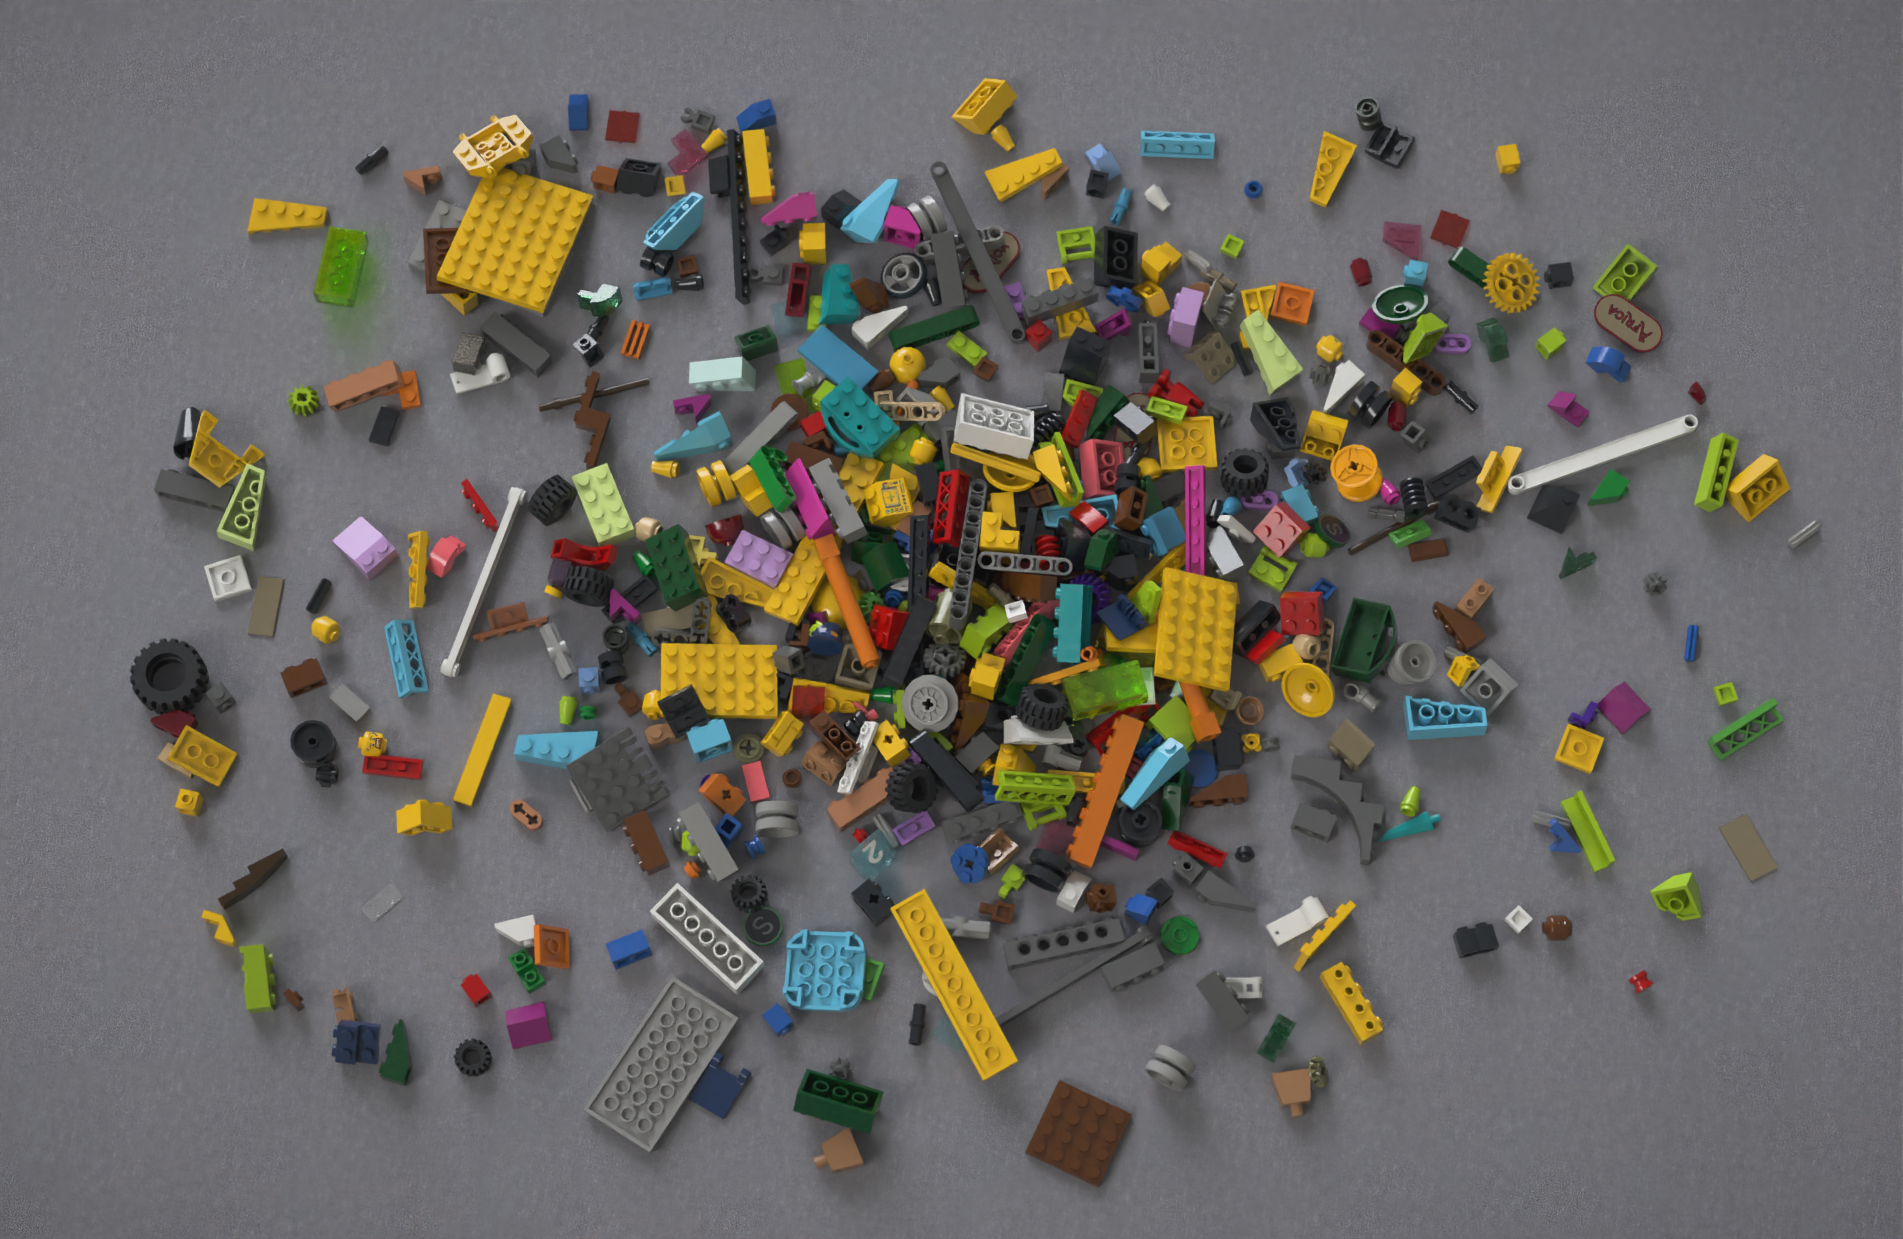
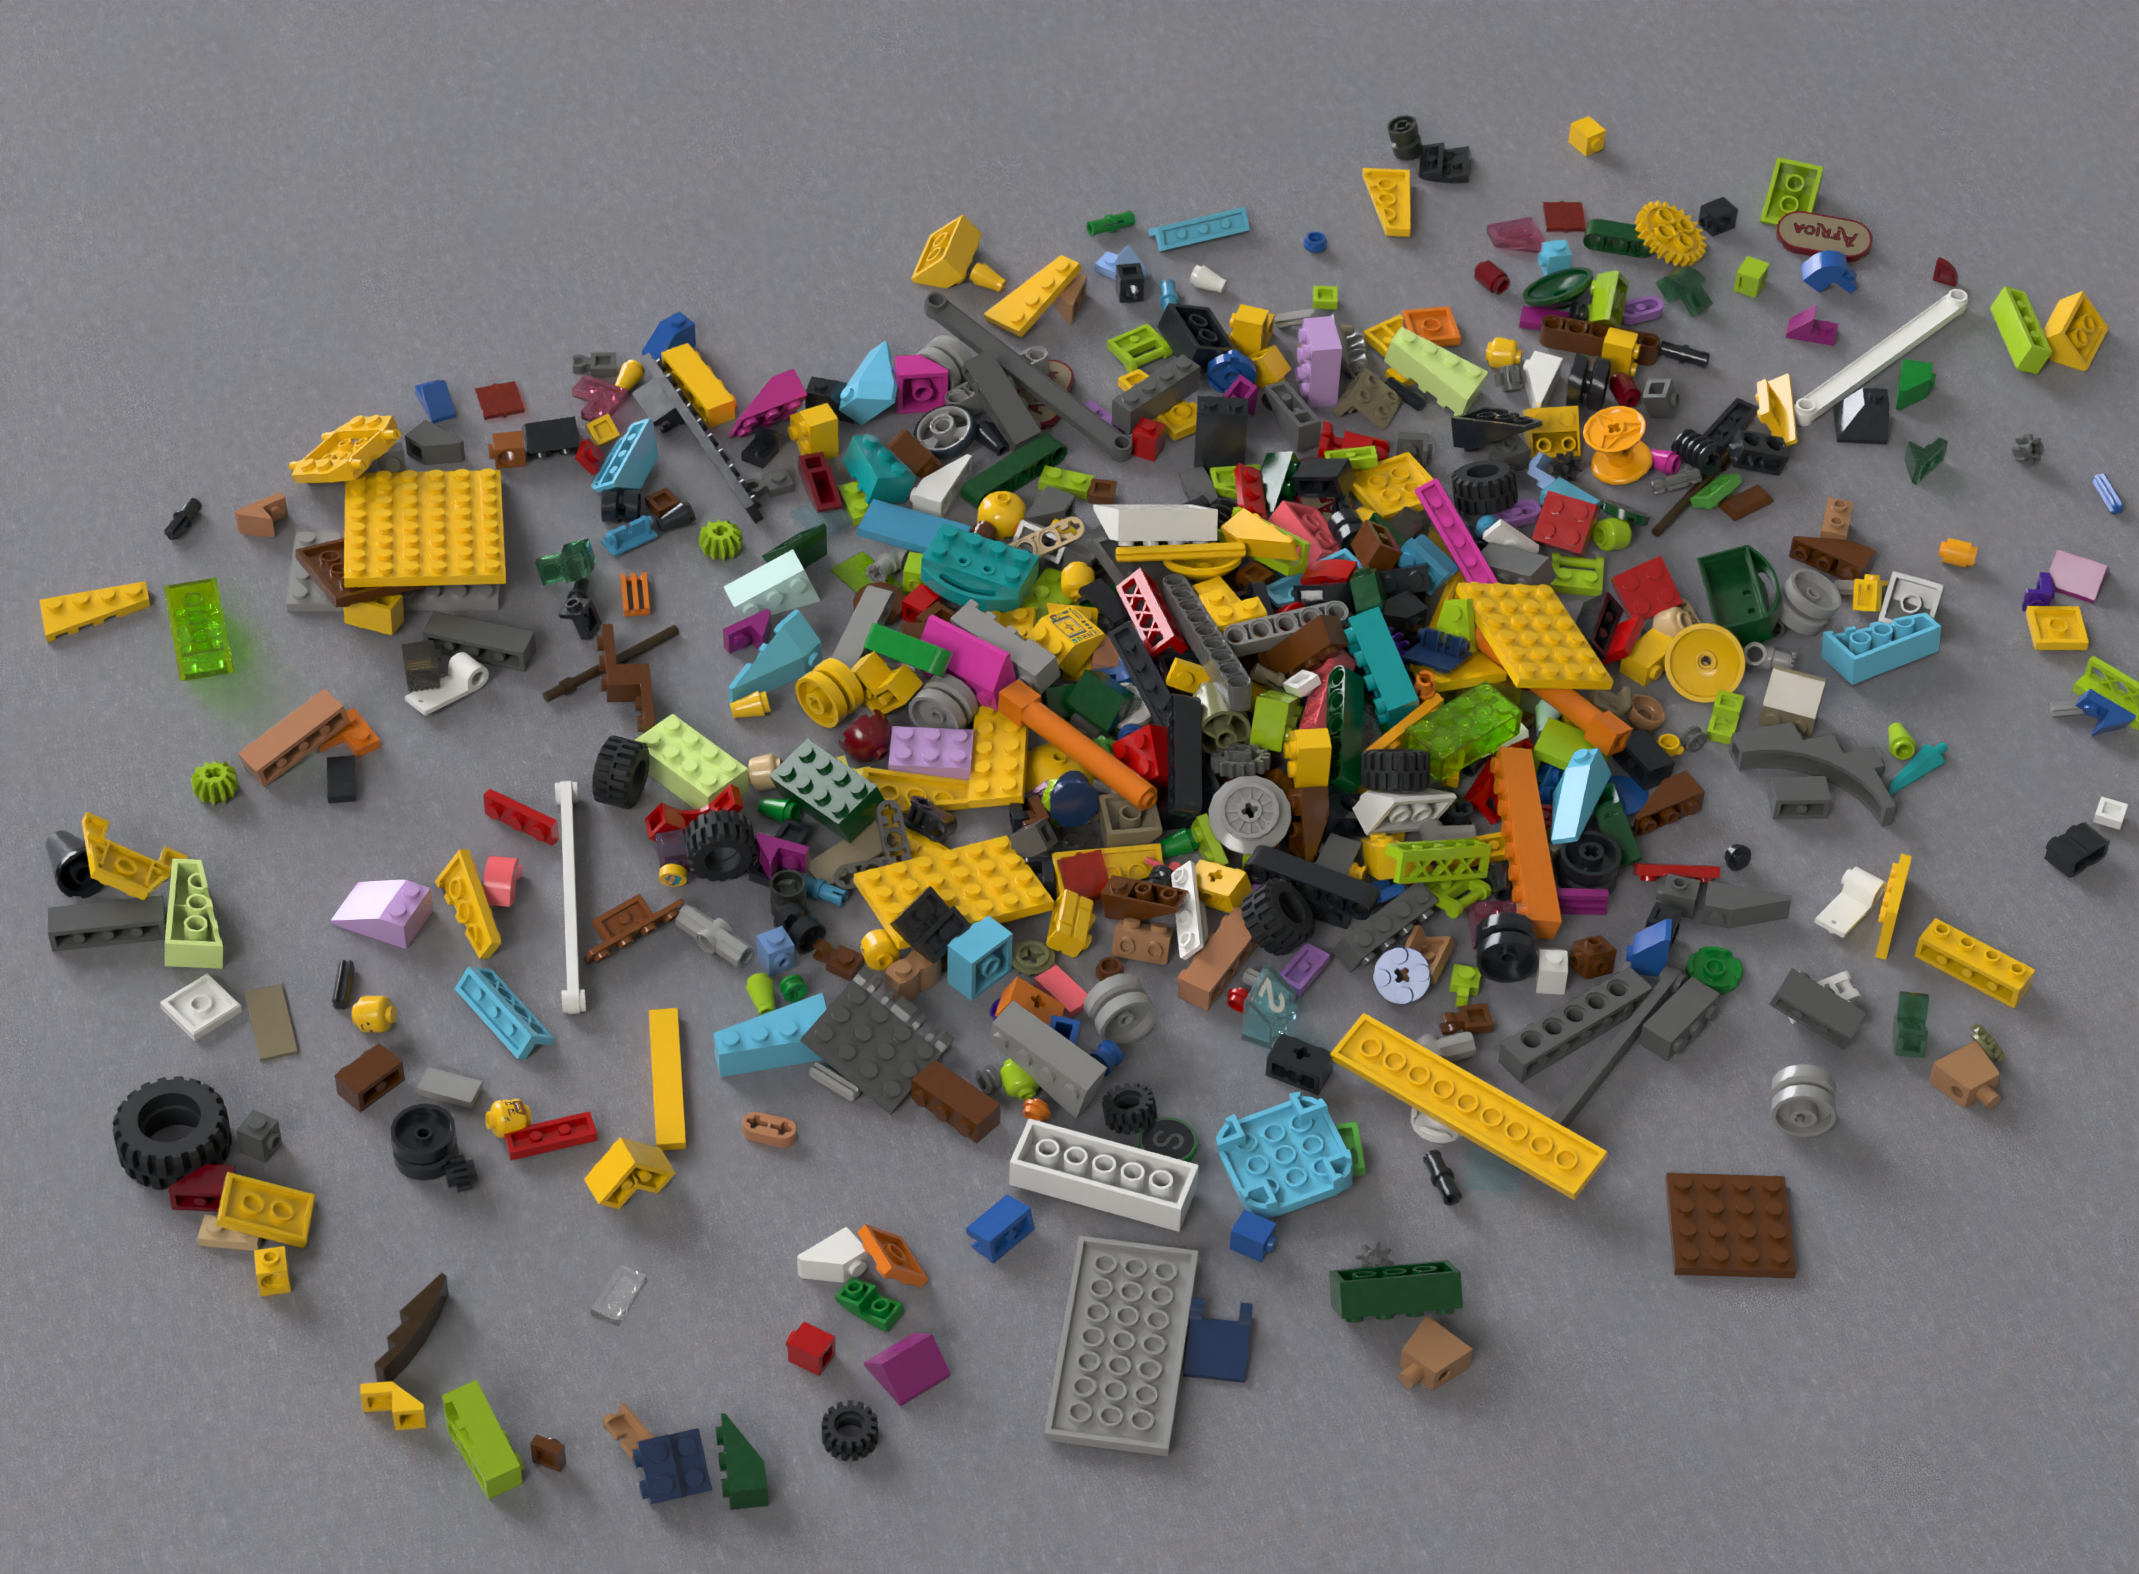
camera: 25 degrees left, 25 degrees down
none -> red plate [575,438,605,475]
none -> lime gear [699,519,743,562]
none -> green pin [1086,211,1135,236]
none -> lime slope [1706,690,1745,745]
none -> light orange brick [1938,538,1978,568]

